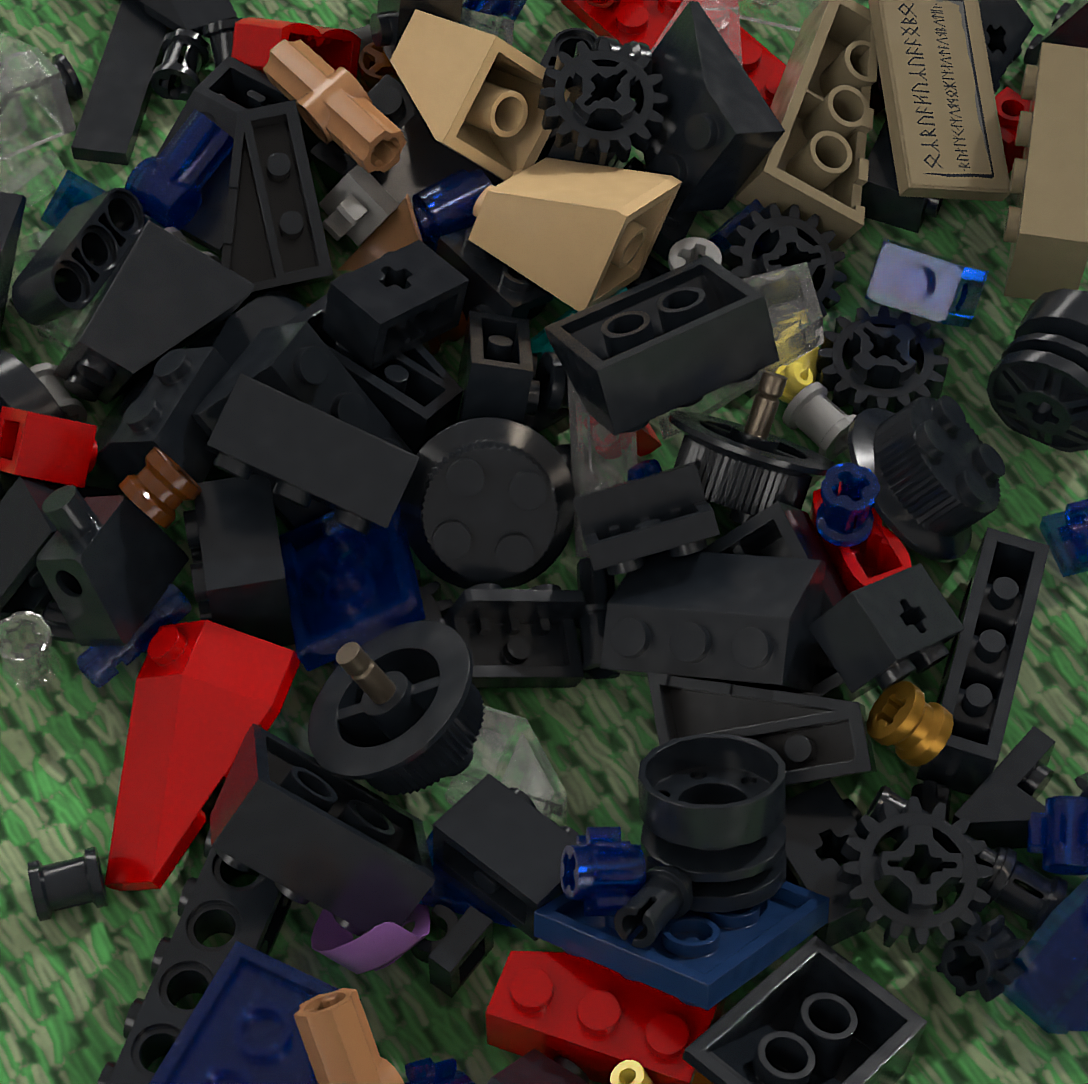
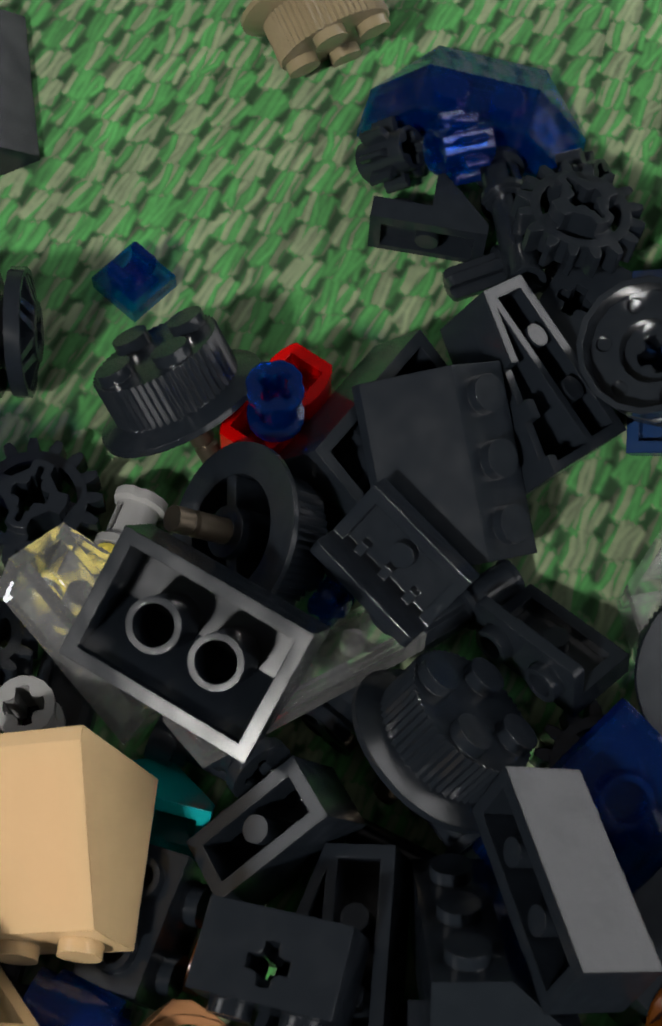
camera: 125 degrees left, 10 degrees up
black brick [808,563,965,694] -> none
pearl gold wheel [866,681,954,767] -> none
black brick [916,527,1050,795] -> none

